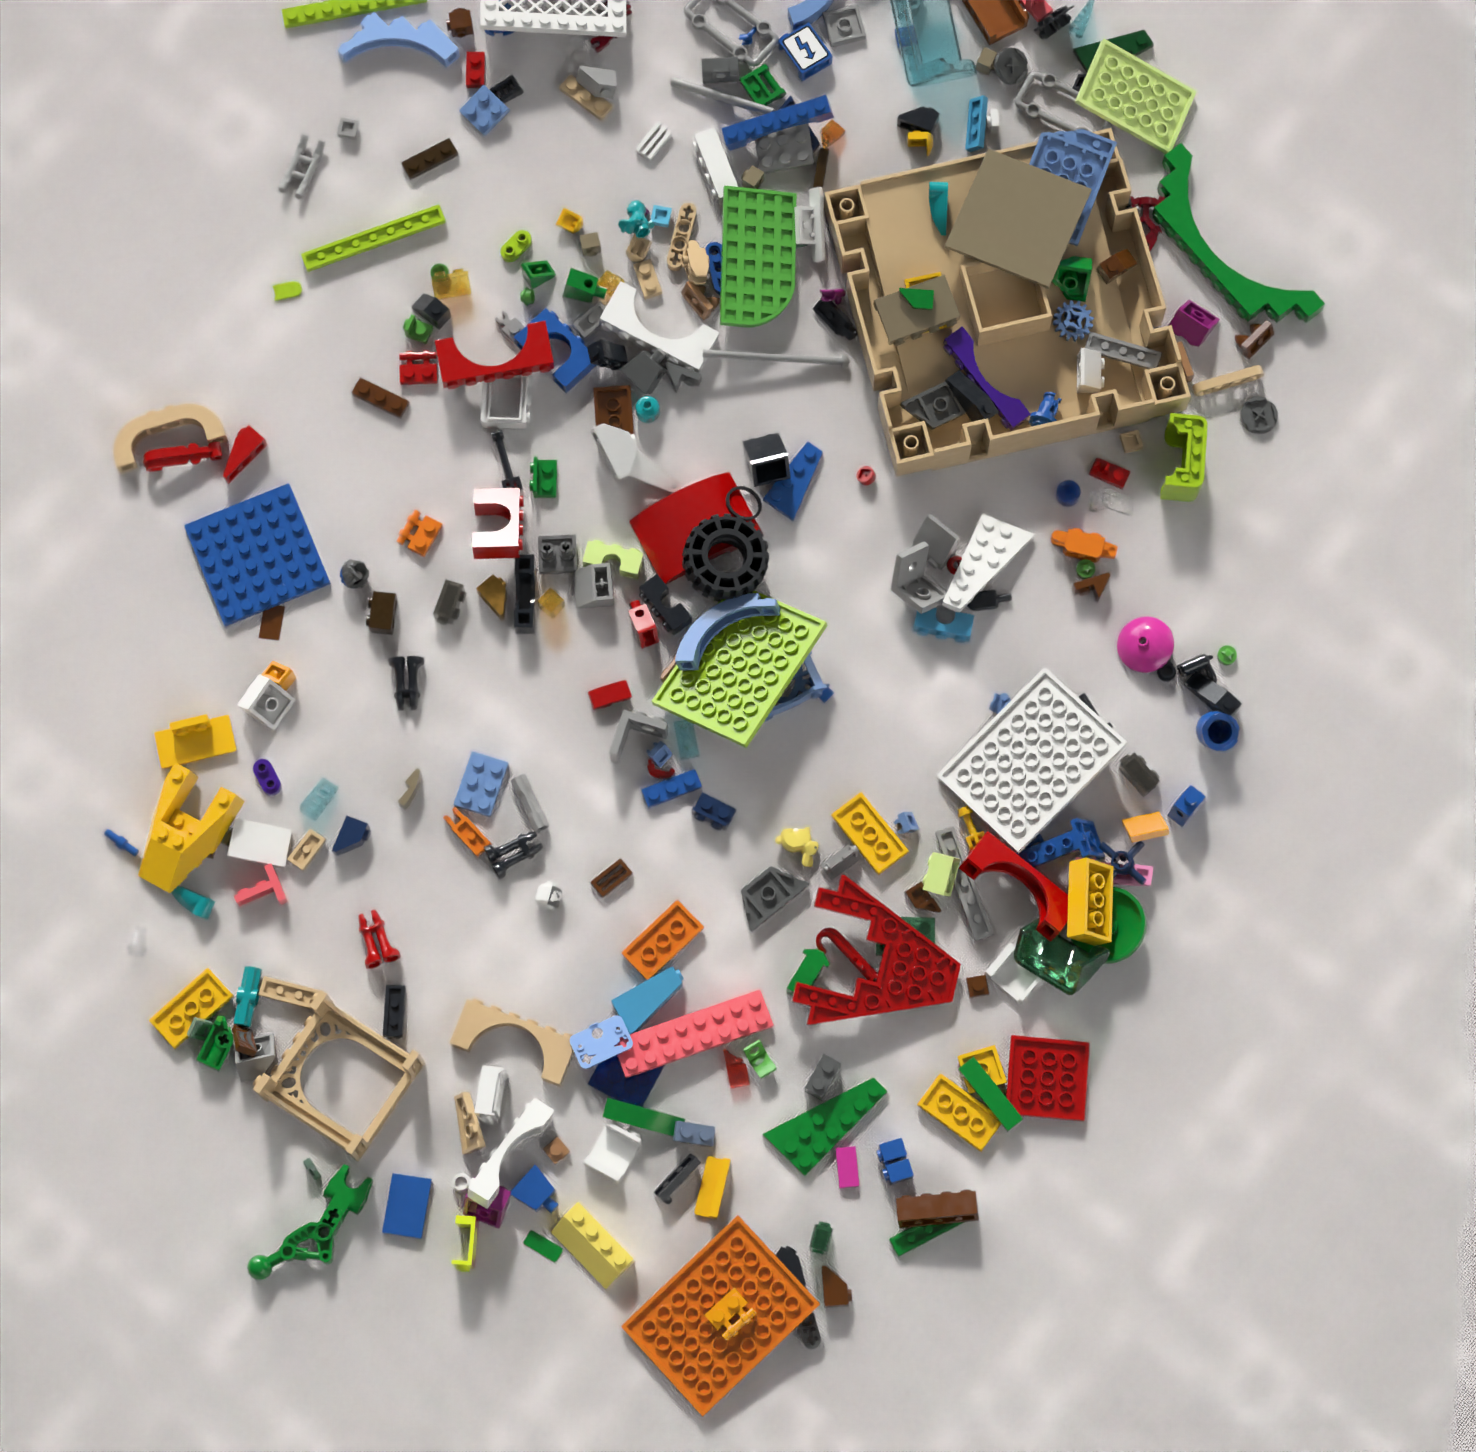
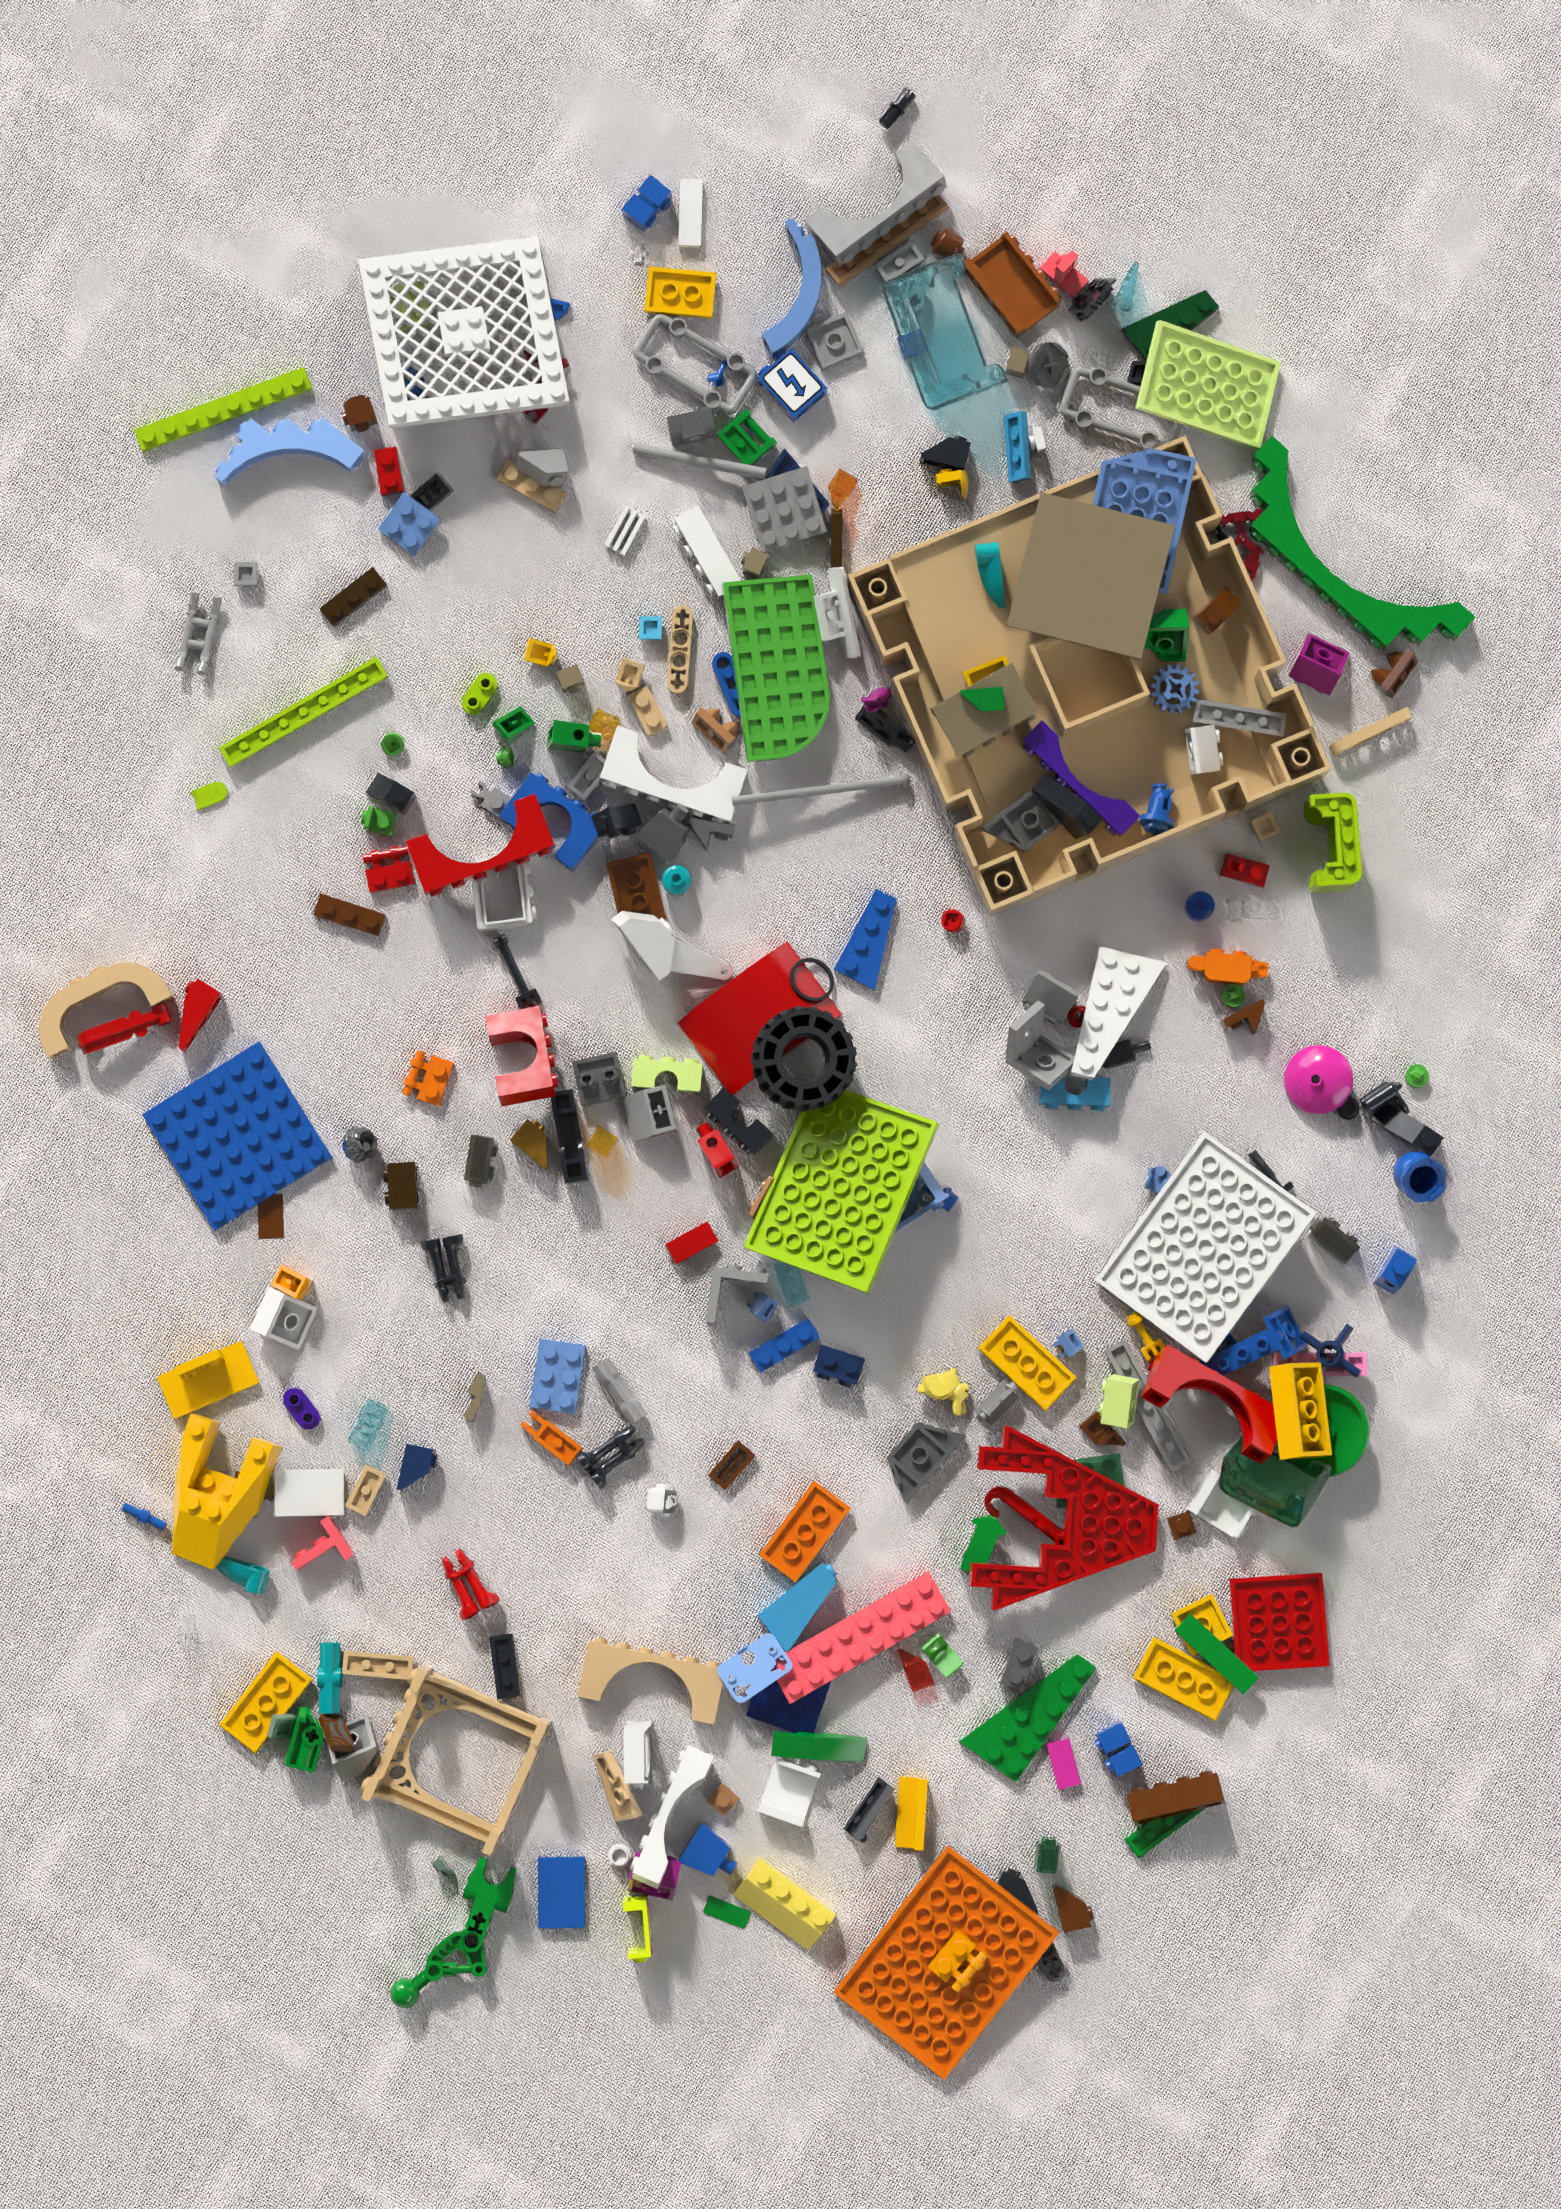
camera: 10 degrees left, 10 degrees up
clear yellow bracket [431,268,472,300] -> none
green bracket [529,456,557,498] -> none
teal animal [618,200,655,238] -> none
red piece [647,759,675,779] -> none
sand blue plate [673,1121,715,1147] -> none
medium blue arch [675,593,780,670] -> none
tan hinge [682,240,709,284] -> none
blue arch [721,95,834,151] -> none
black slope [742,432,791,487] -> none
light orange tile [1122,812,1169,843] -> none
medium nougat plate [1177,341,1194,382] -> none
dark grey tile [1240,397,1278,434] -> none

